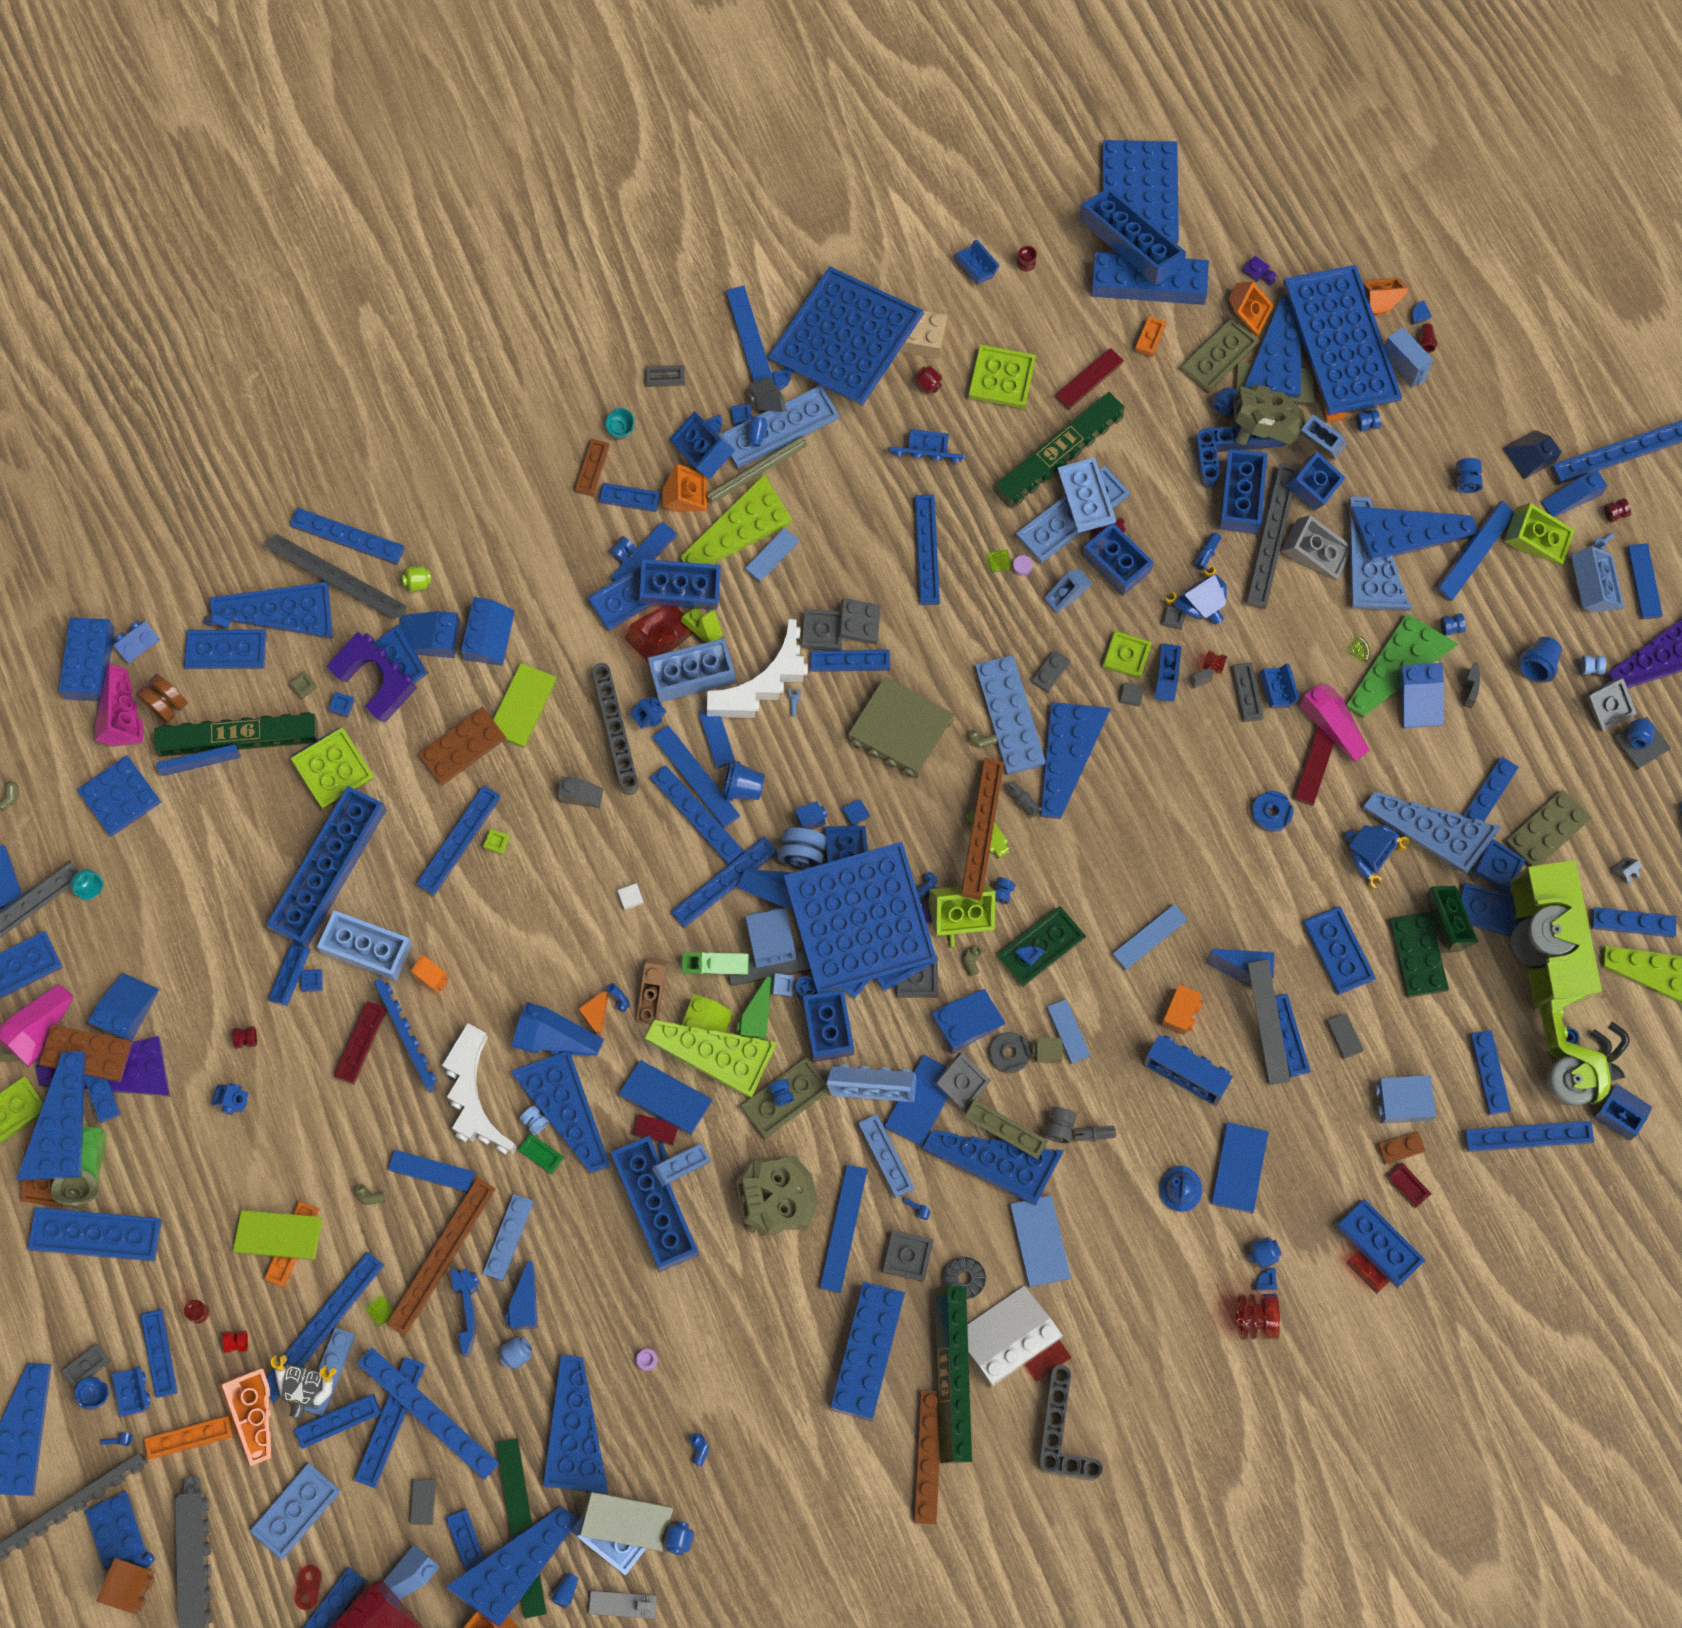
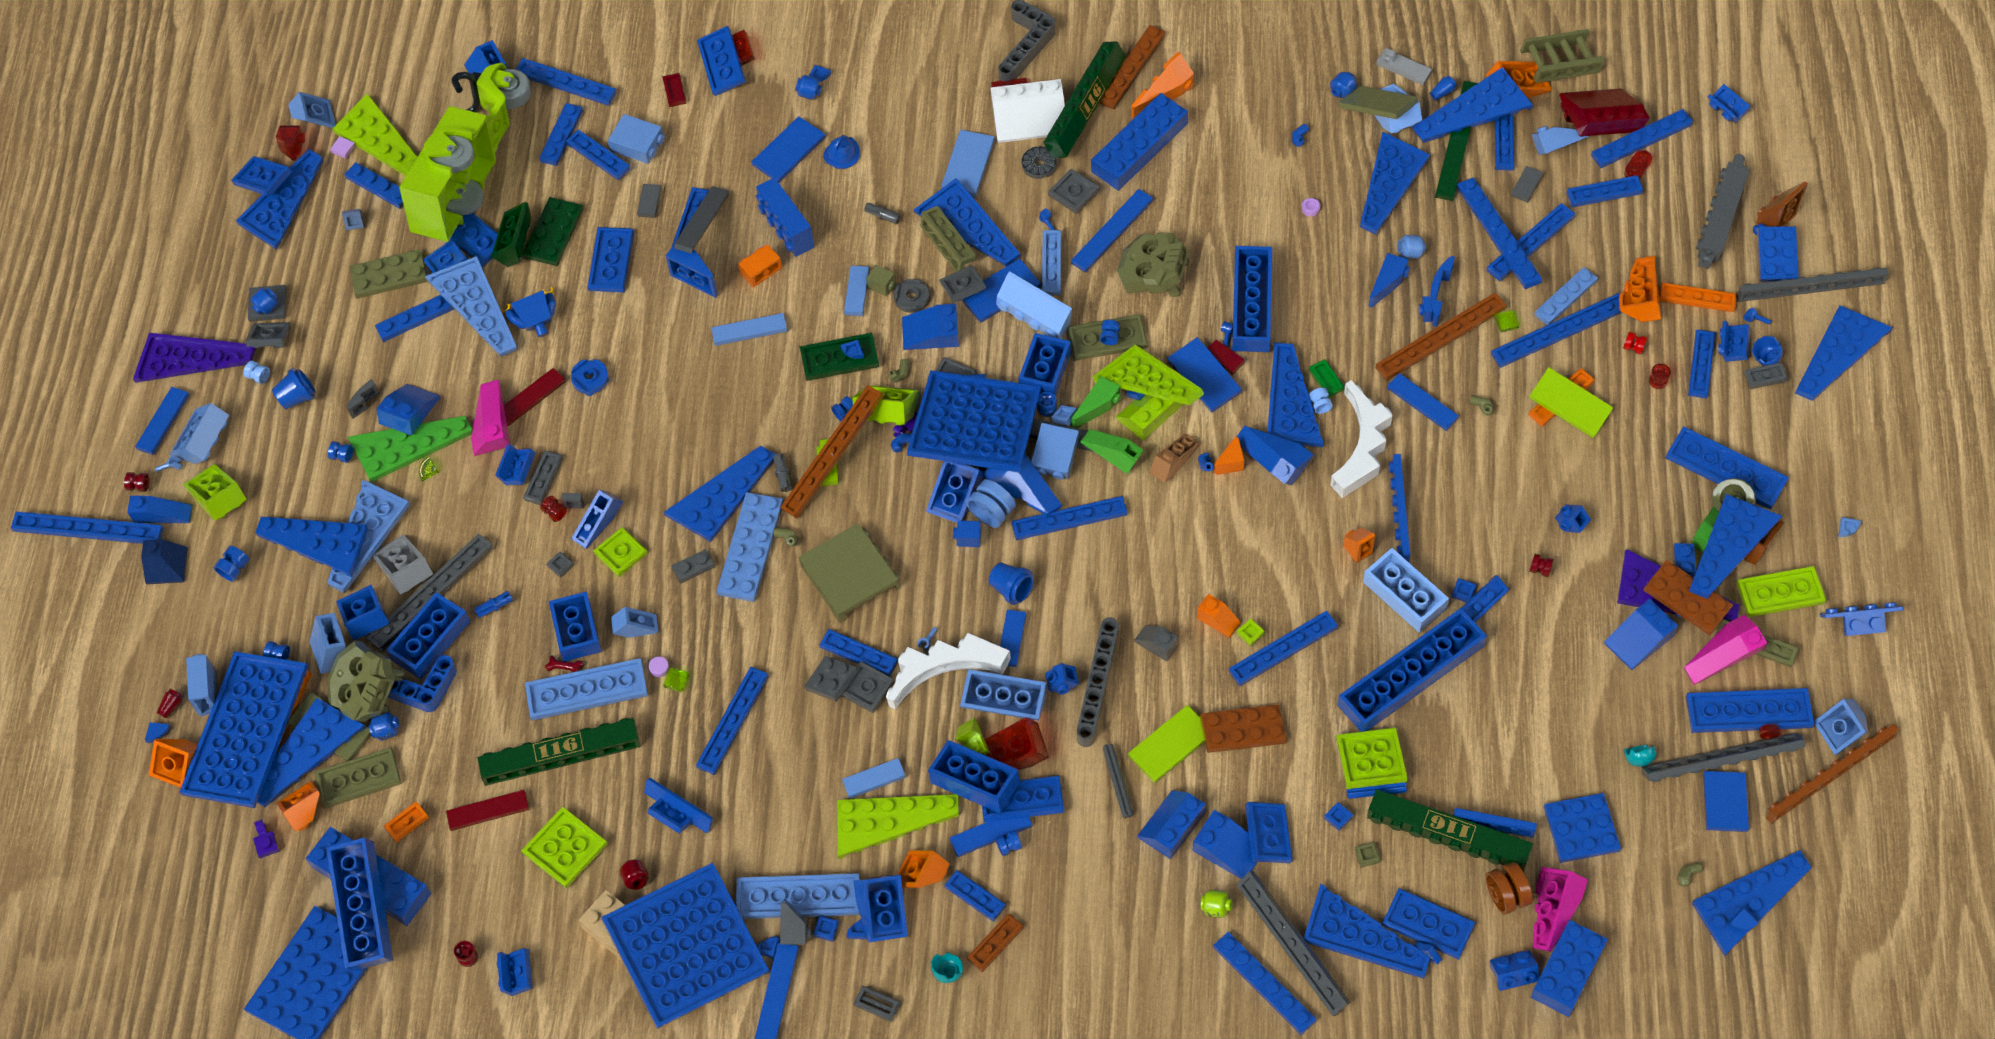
camera: 150 degrees left, 10 degrees down
medium blue tile [249,1462,341,1560] -> none
torso [270,1355,337,1419] -> none
blue tile [294,1393,382,1449] -> none
dark purple arch [326,632,417,722] -> none
dark red plate [334,1001,387,1085] -> none
medium blue plate [483,1194,534,1282] -> none
white tile [618,883,644,910] -> none
blue plate [650,765,744,865] -> none
blue tile [652,725,740,829] -> none
medium blue tile [652,1143,711,1187] -> none
olive axle [707,436,807,503] -> none
blue cone [749,417,768,447] -> none
blue tile [843,799,870,826] -> none
dark grey wheel [1044,1107,1077,1144] -> none
light blue plate [1058,457,1116,533] -> none
dark grey tile [1120,682,1144,707] -> none
torso [1165,566,1227,625] -> none
clear red wheel [1235,1293,1280,1340] -> none
dark orange plate [1378,1131,1426,1165] -> none
blue tile [1436,501,1514,601] -> none
none -> blue plate [566,130,630,181]
none -> dark grey axle [1103,744,1133,818]
none -> orange wedge [1131,52,1194,118]
none -> orange slope [1197,594,1241,638]
none -> blue plate [1566,176,1643,208]

